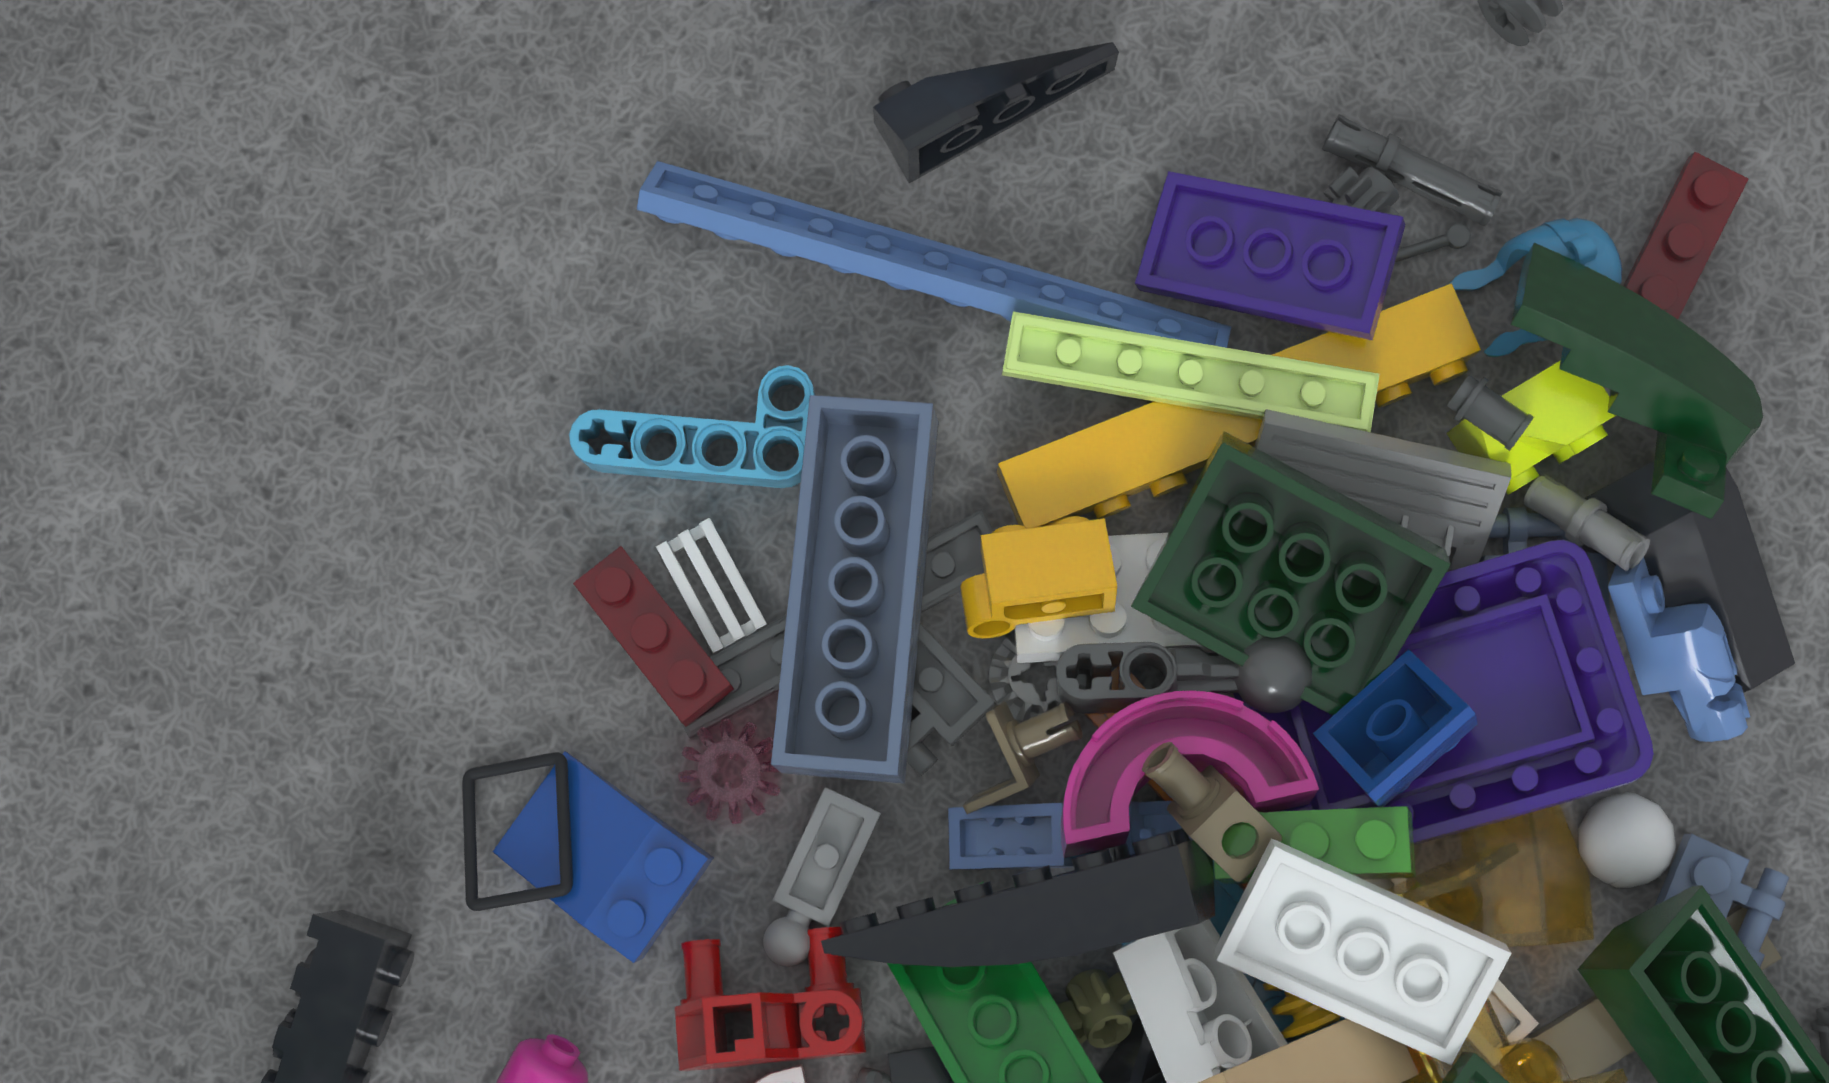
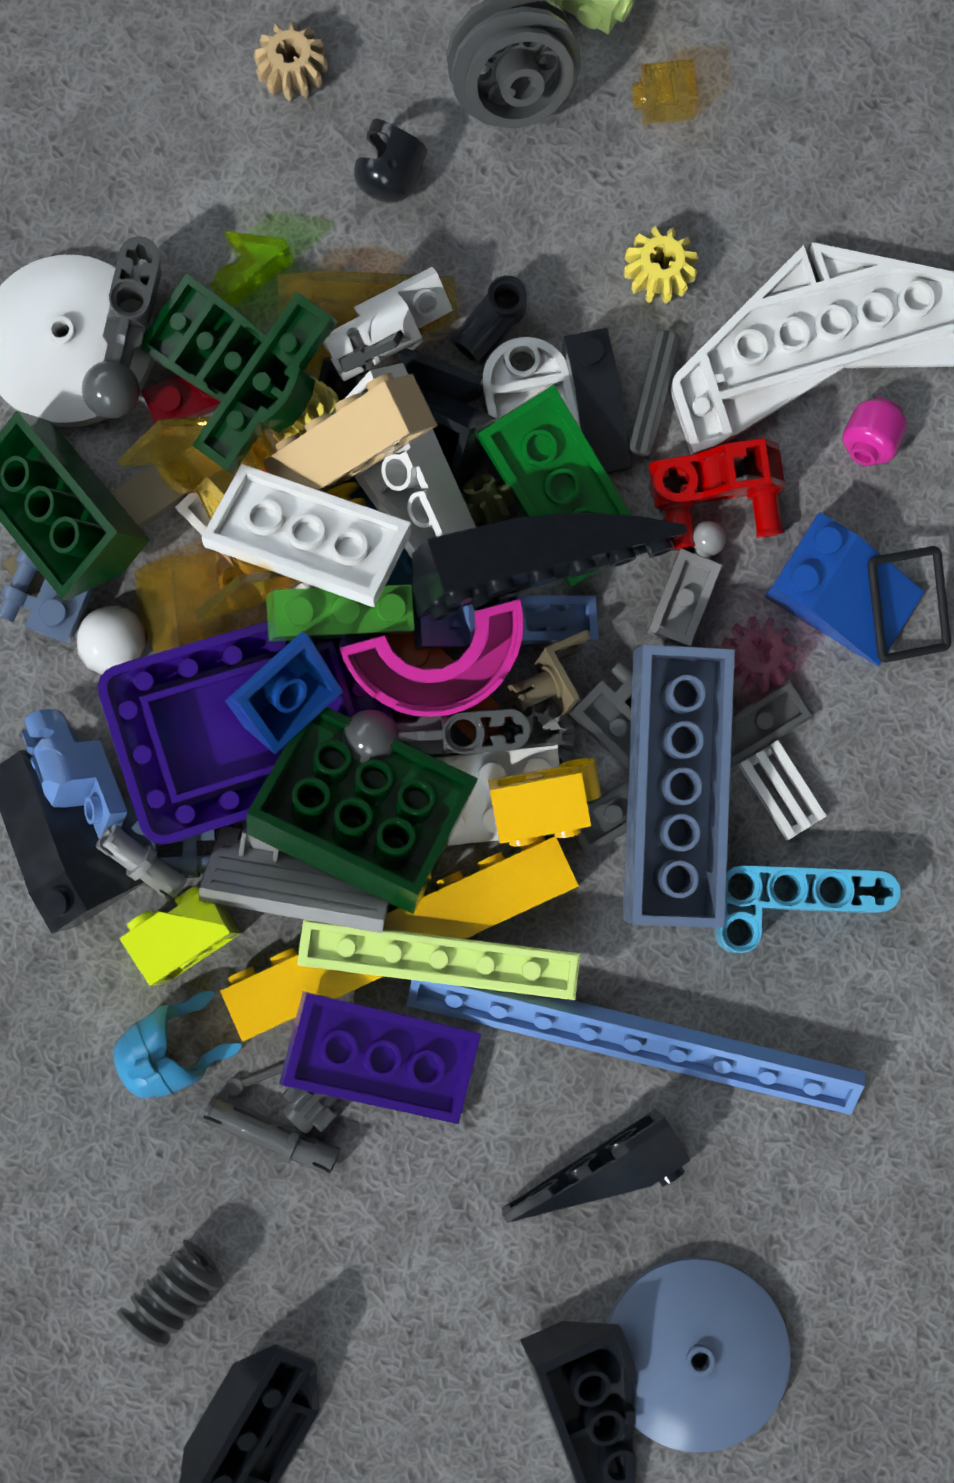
camera: 175 degrees right, 0 degrees up
dark red plate [573,546,734,727] -> none
dark tan bracket [1142,742,1282,882] -> none
dark grey pin [1447,375,1534,451] -> none
dark green slope [1511,243,1763,519] -> none
dark red plate [1623,152,1749,319] -> none

